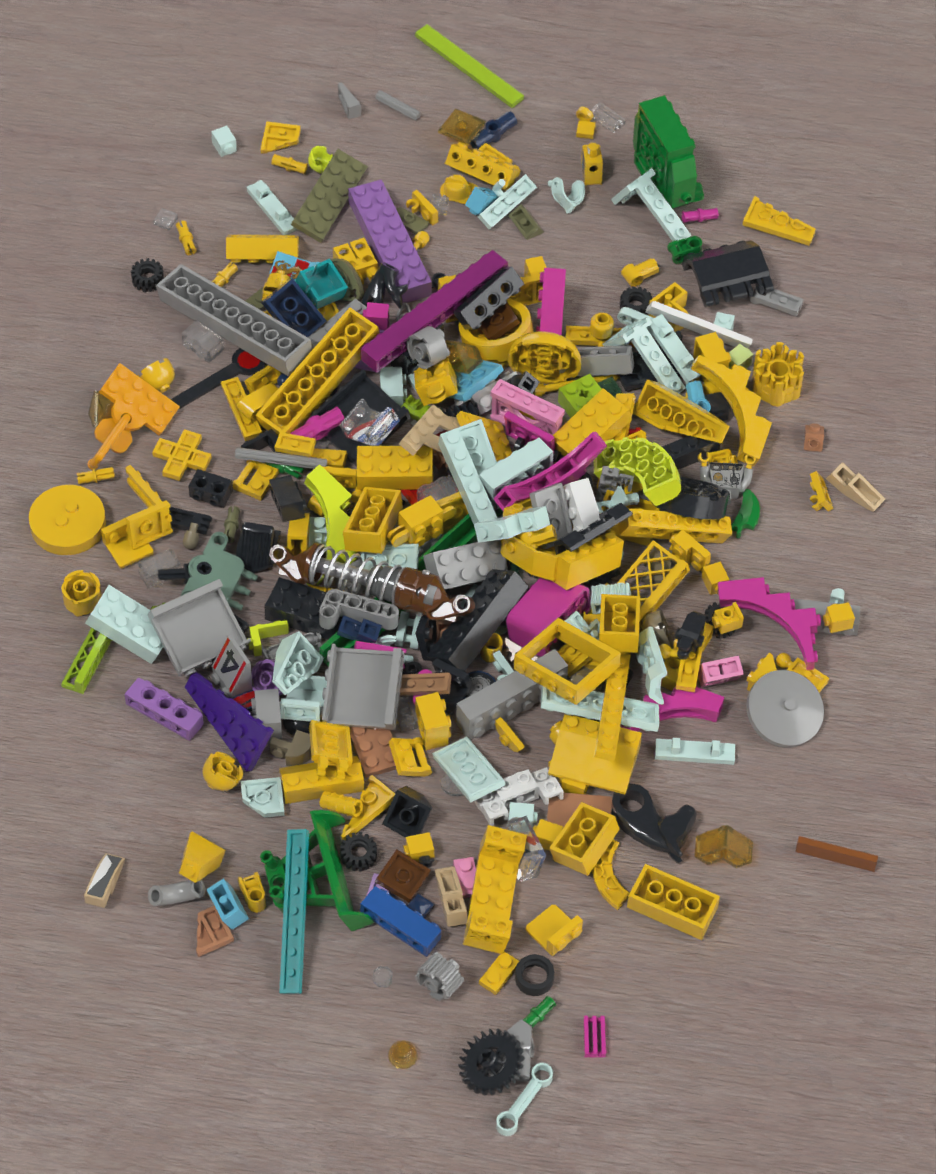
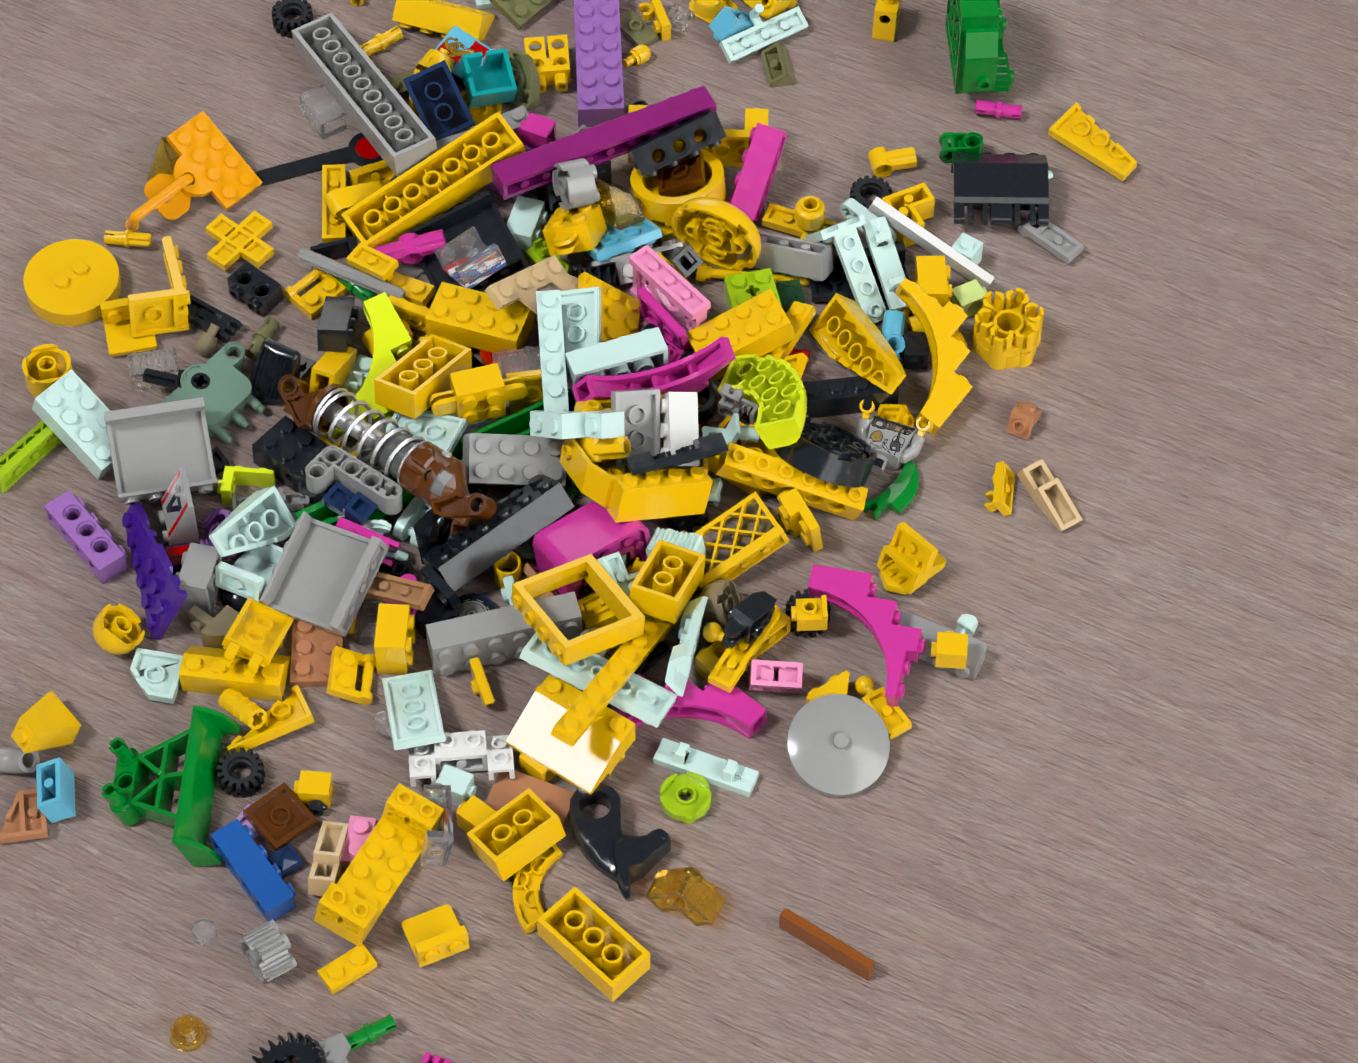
camera: 20 degrees right, 0 degrees up
yellow cylinder [137,358,175,393] -> none
yellow piece [237,871,266,913] -> none
teal plate [279,829,309,994] -> none
black piece [361,262,408,309] -> none
black slope [382,786,433,838] -> none
black tyre [515,954,555,996] -> none
light aqua helmet [548,177,585,214] -> none
light aqua bracket [611,168,692,241] -> none
yellow brick [701,561,730,595] -> none
none -> lime plate [660,772,711,824]
none -> yellow piece [876,522,946,595]

